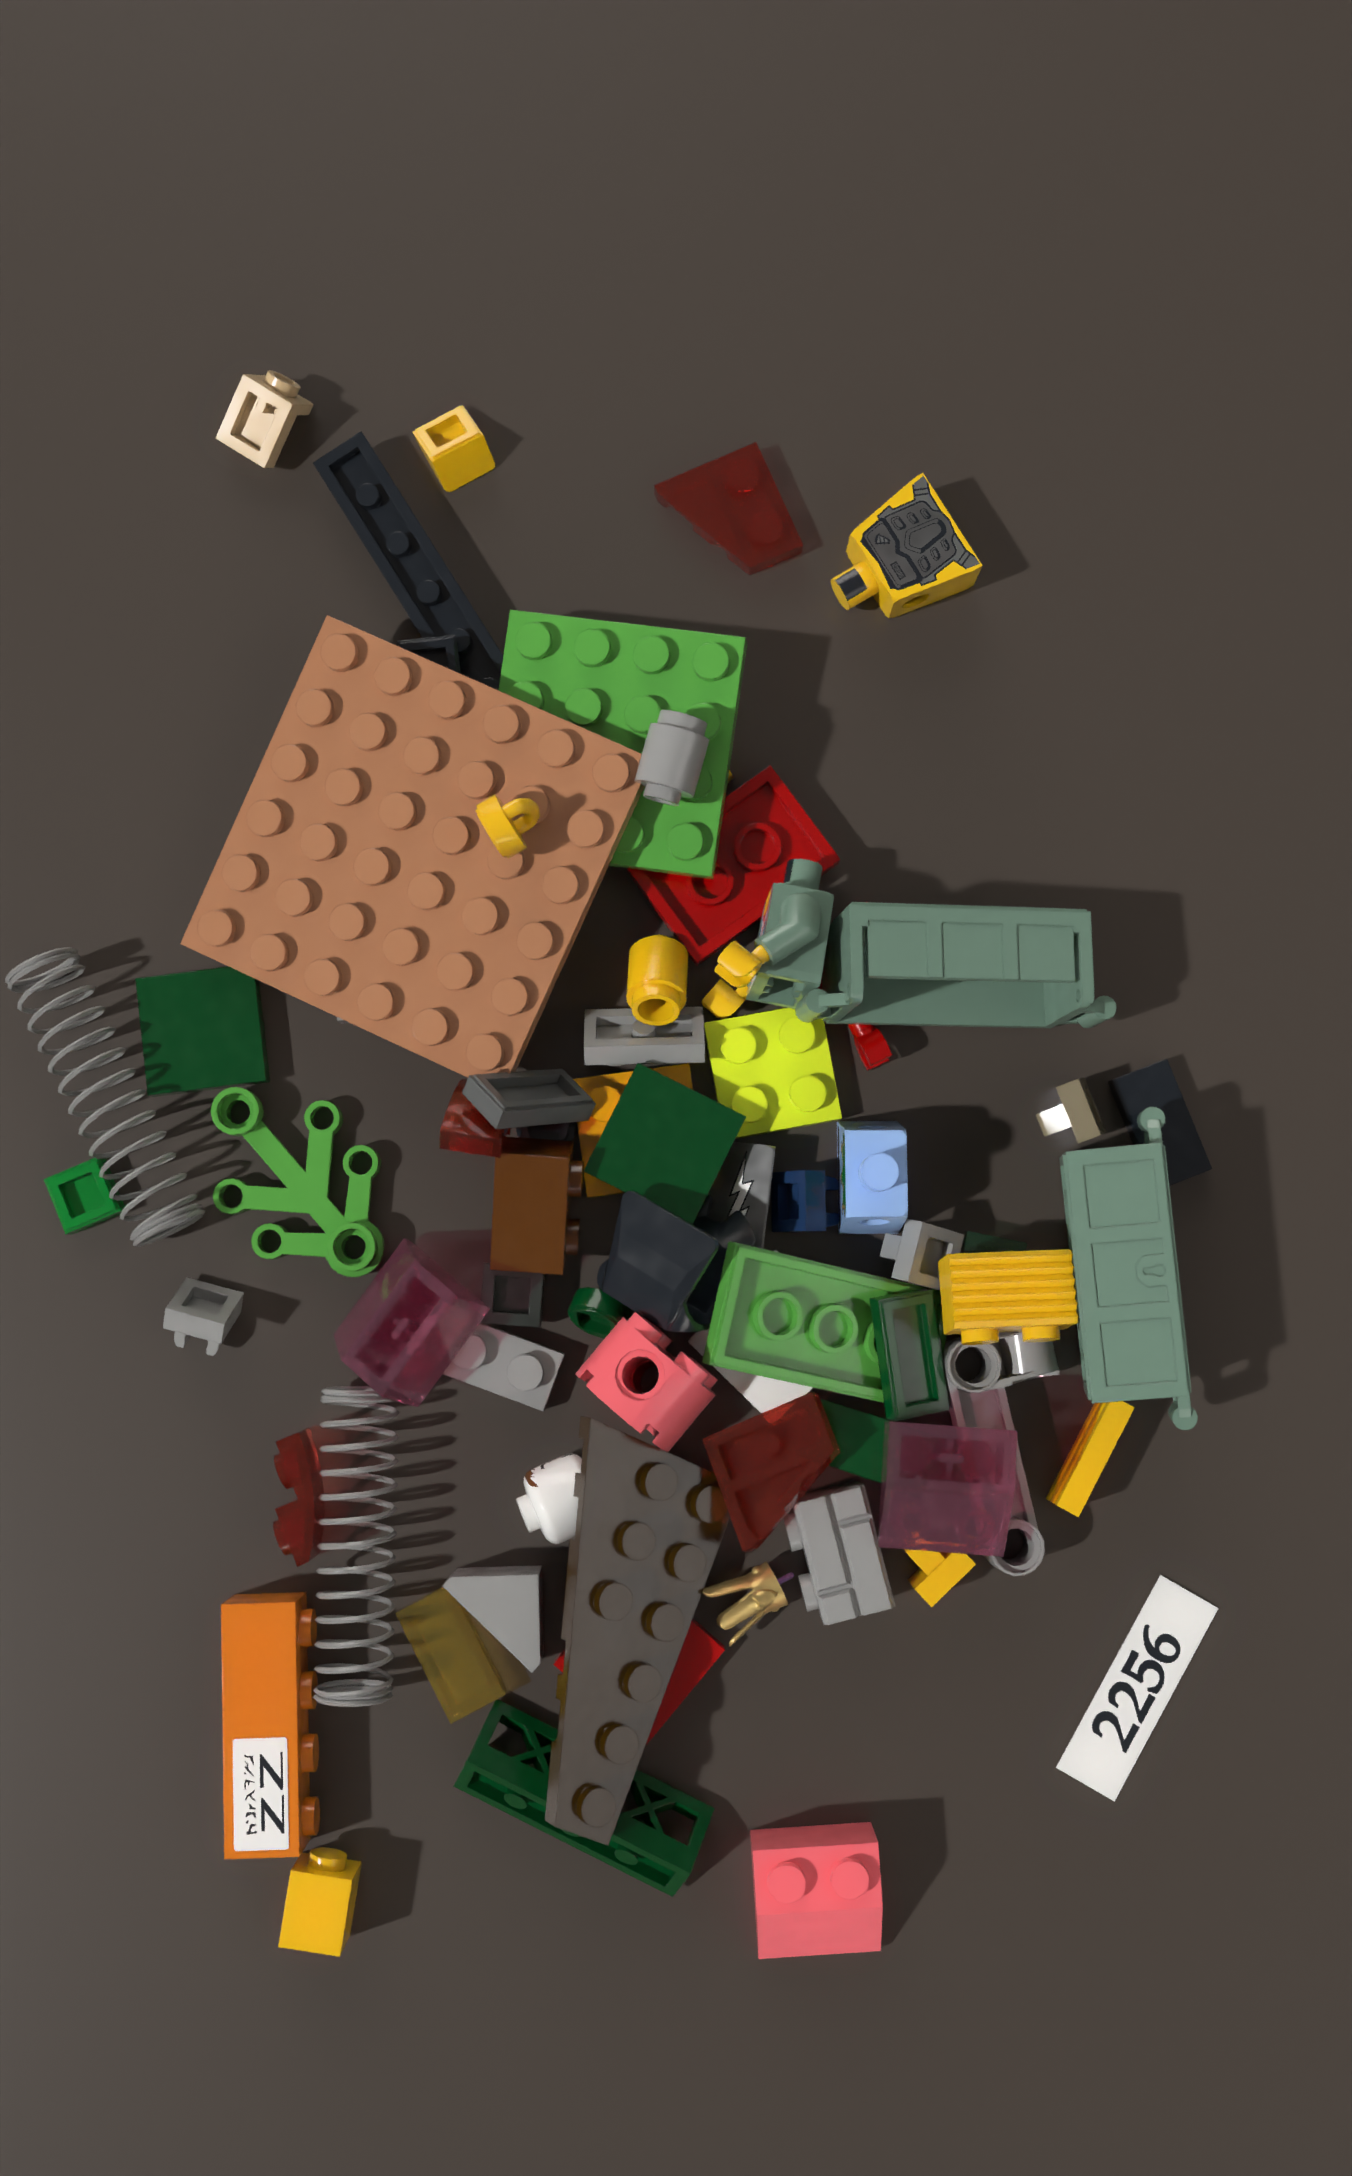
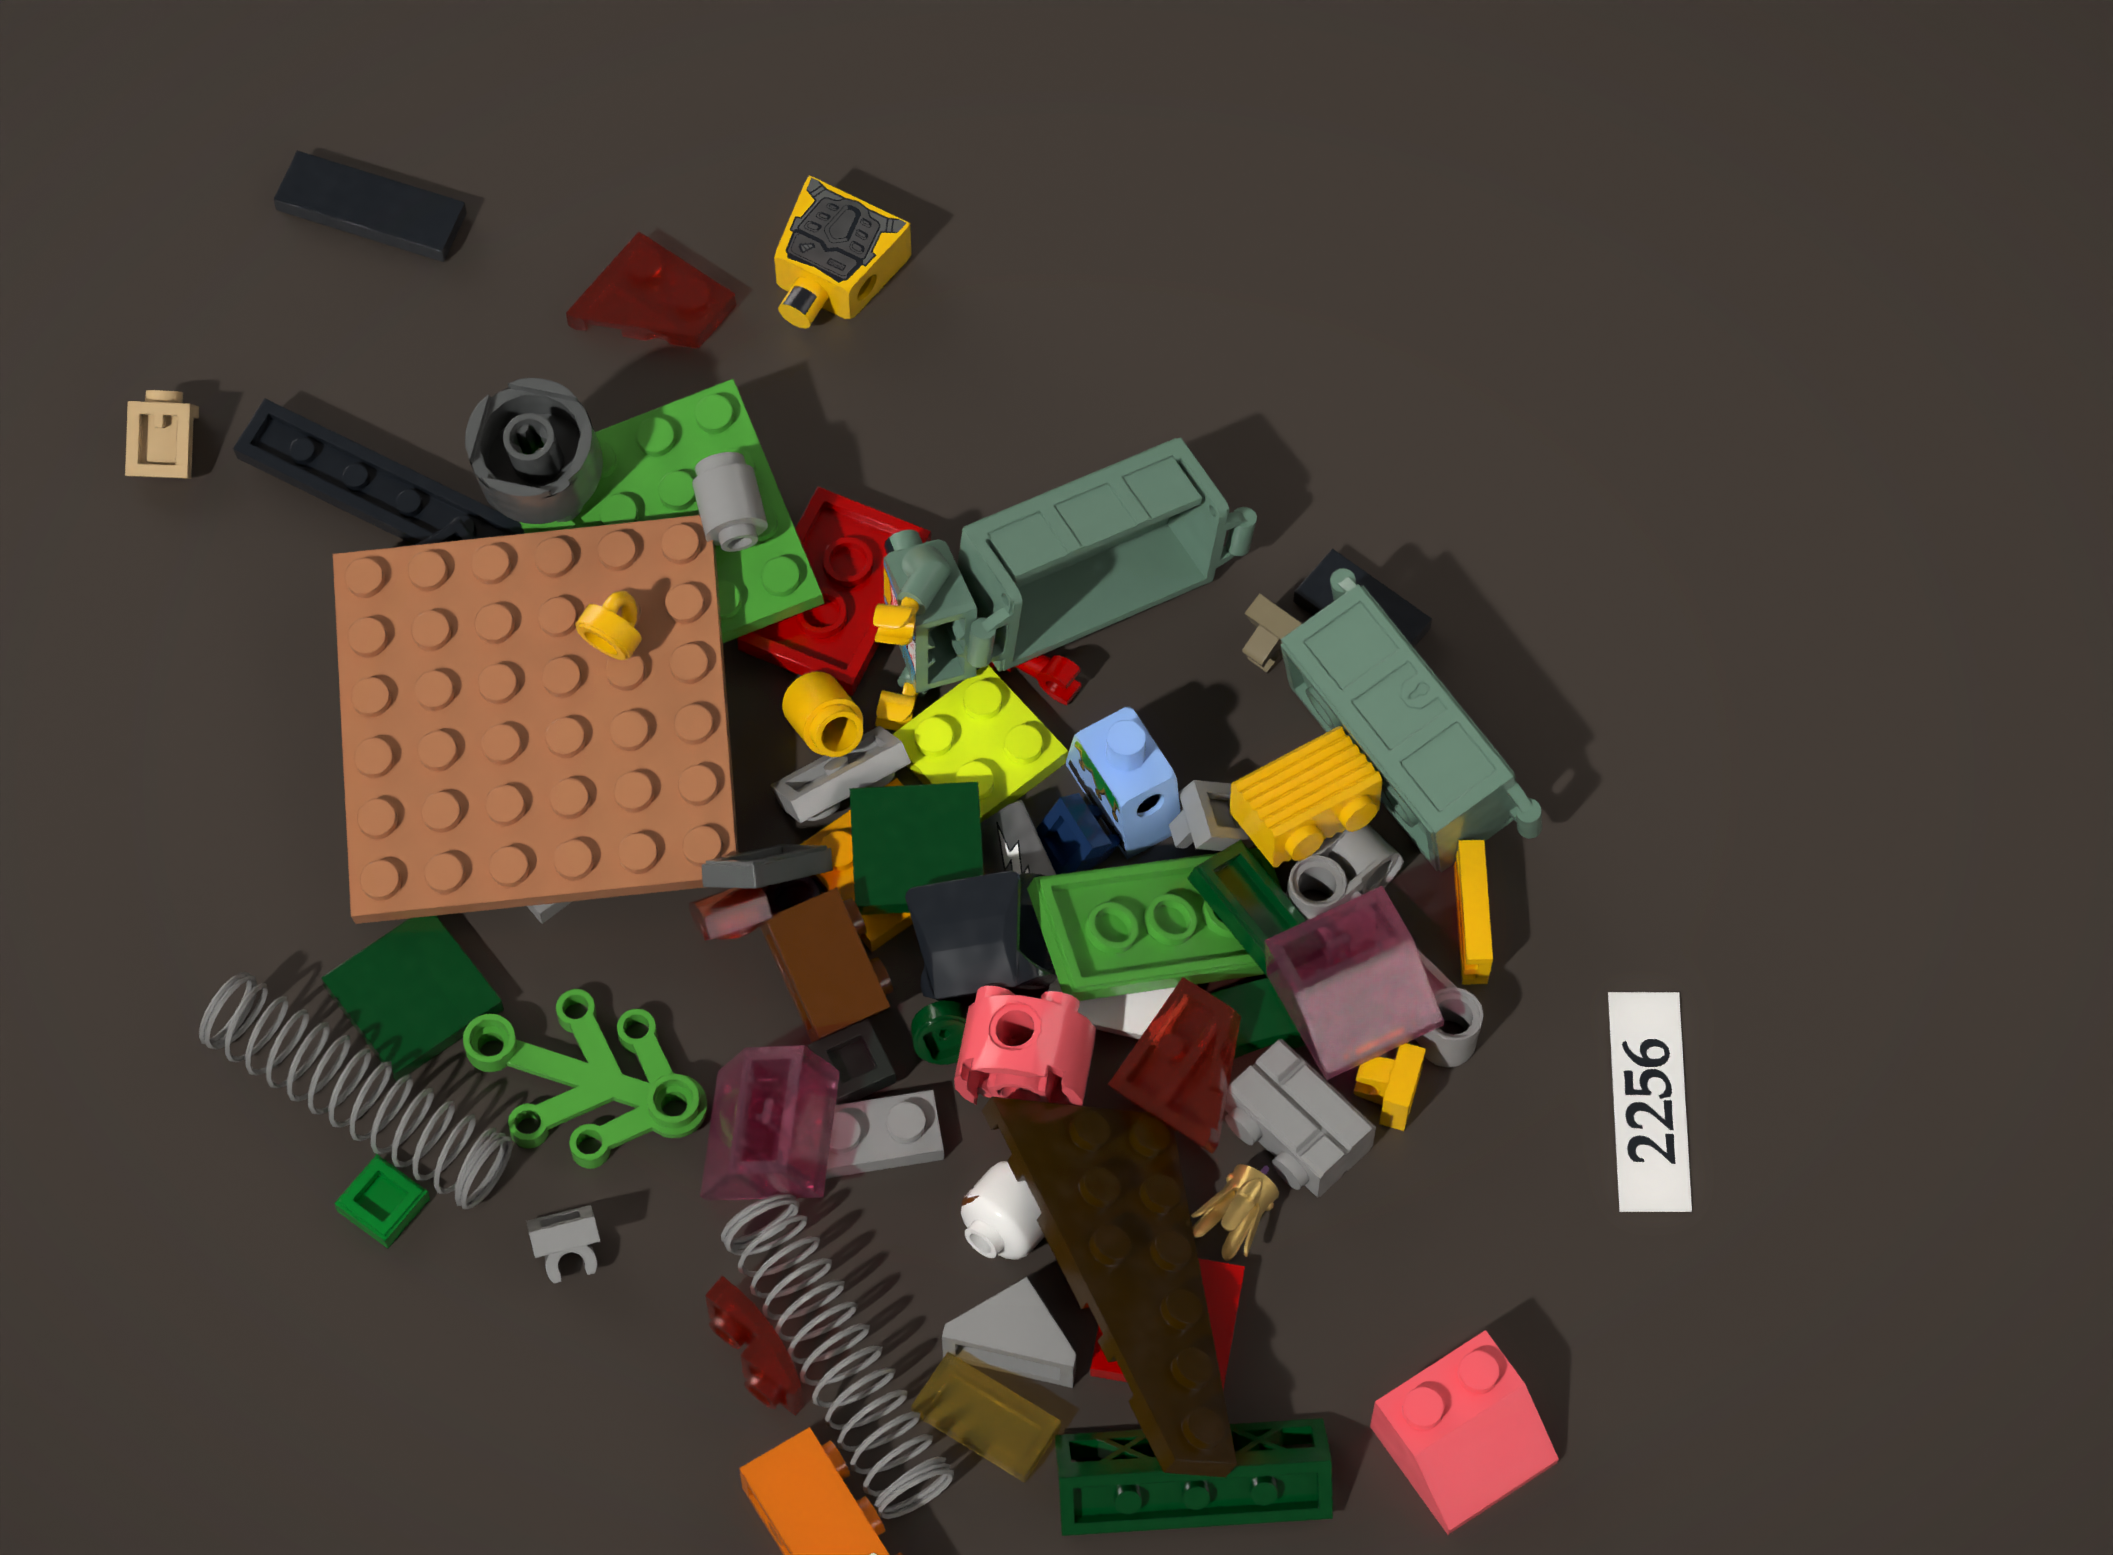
camera: 30 degrees left, 20 degrees down
yellow slope [413,405,495,492] -> none
none -> black tile [274,150,467,262]
none -> dark grey brick [465,378,603,524]

